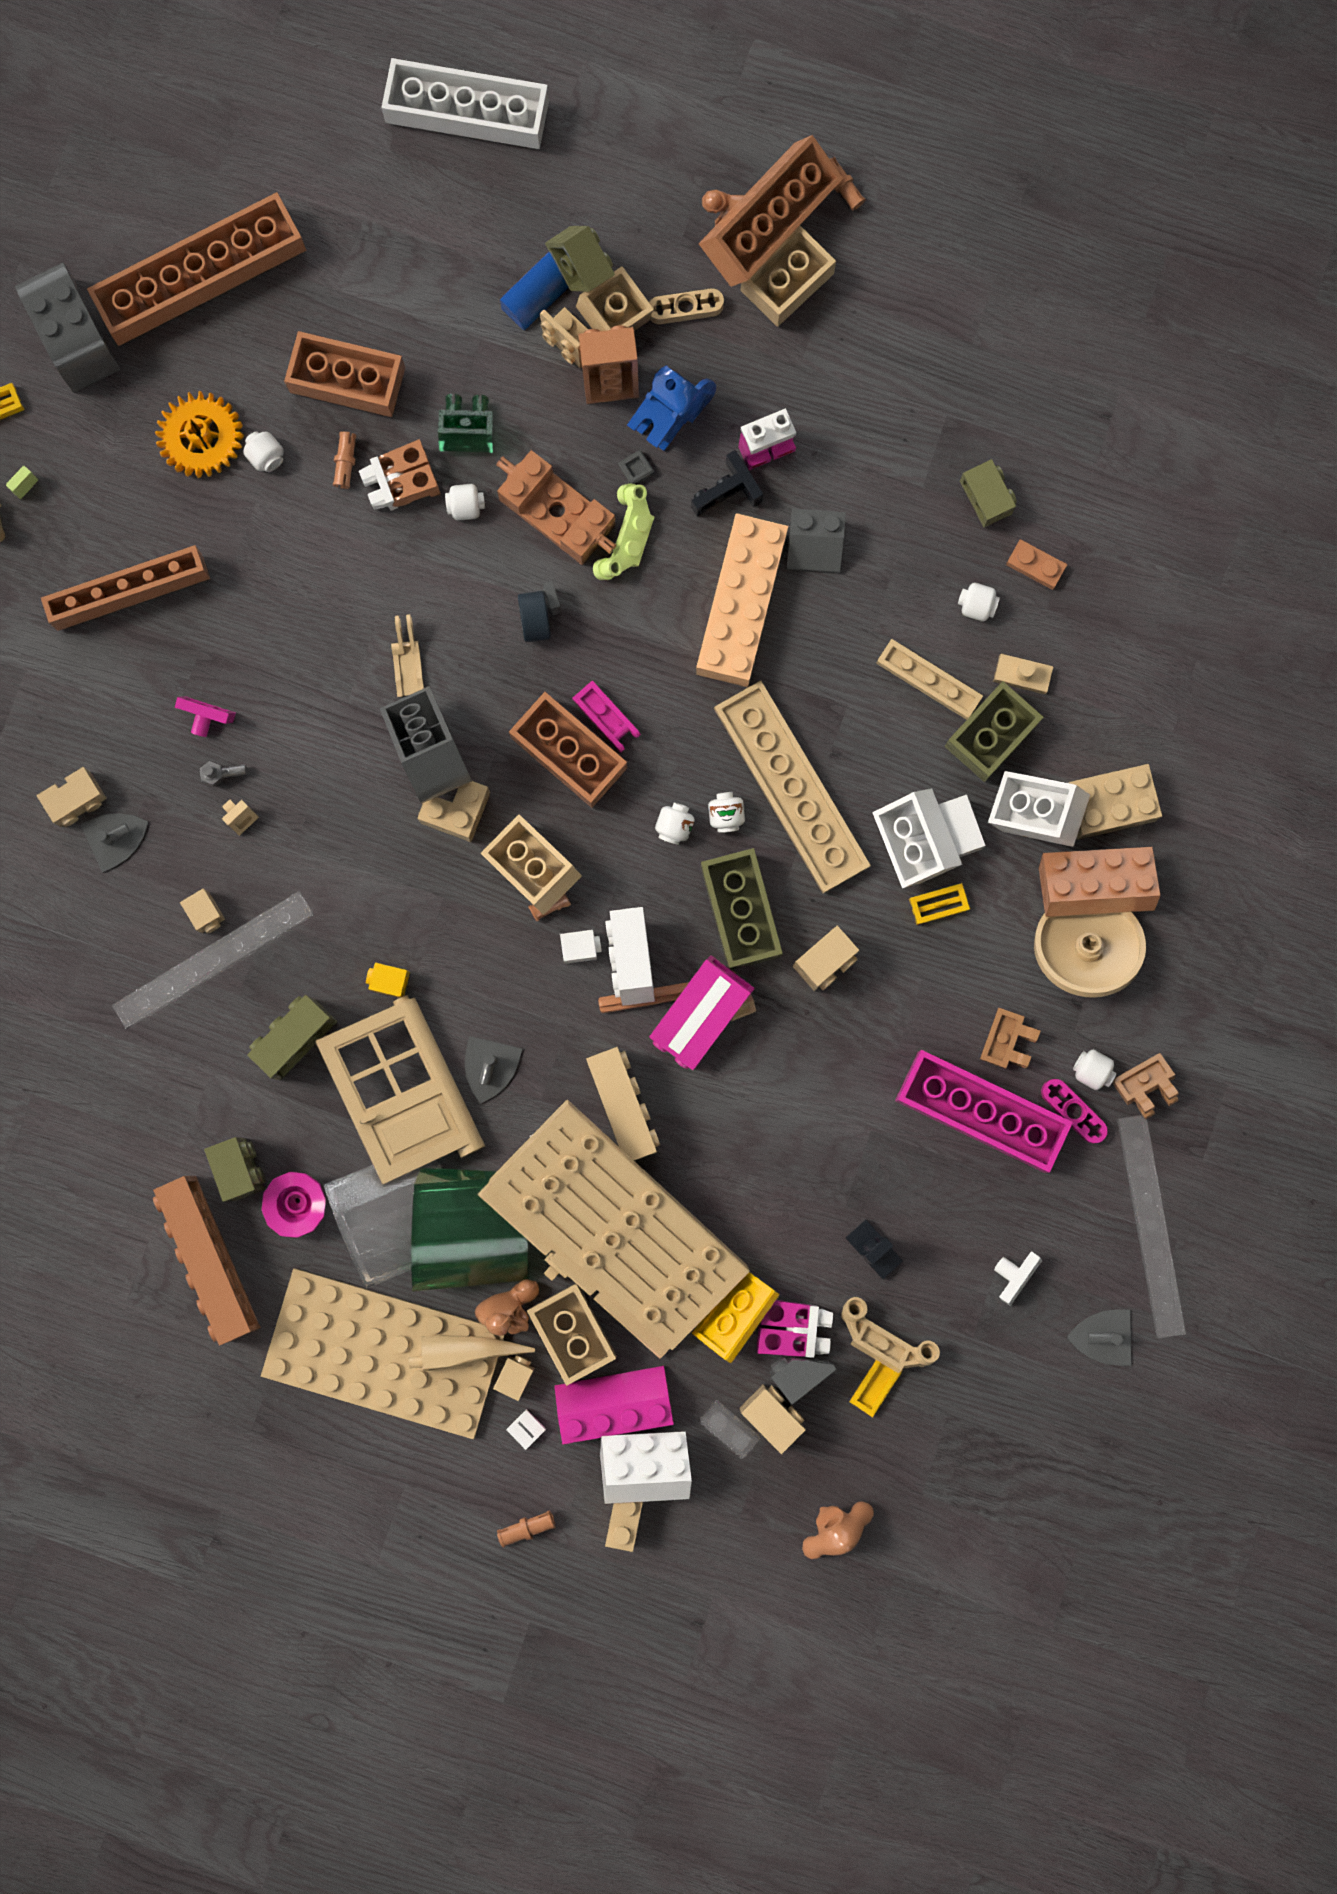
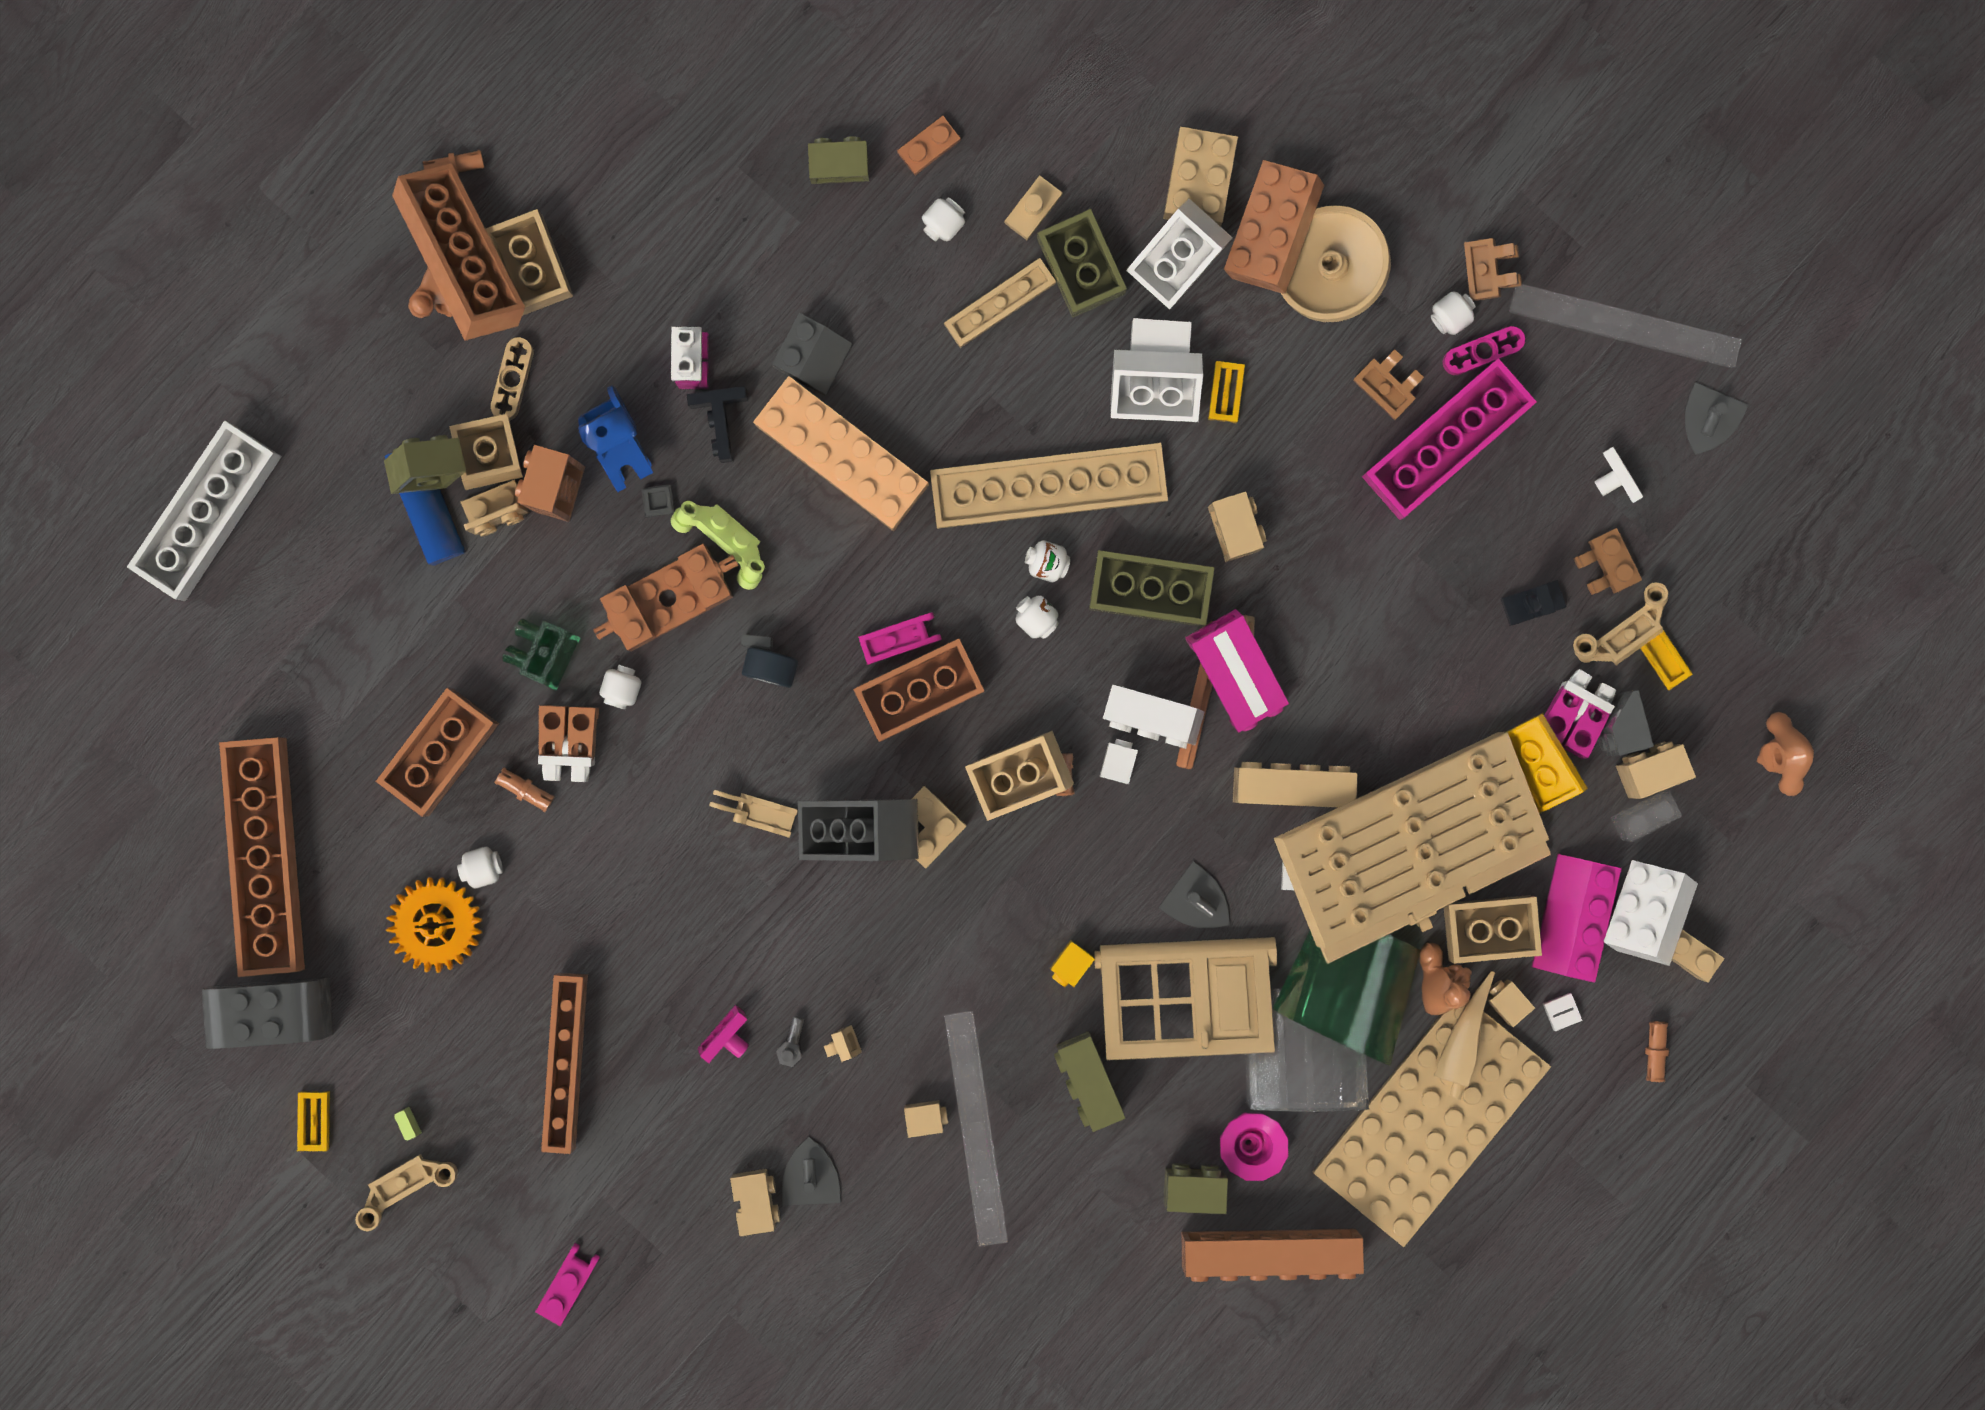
camera: 70 degrees left, 5 degrees up
none -> medium nougat plate [1573,528,1642,595]

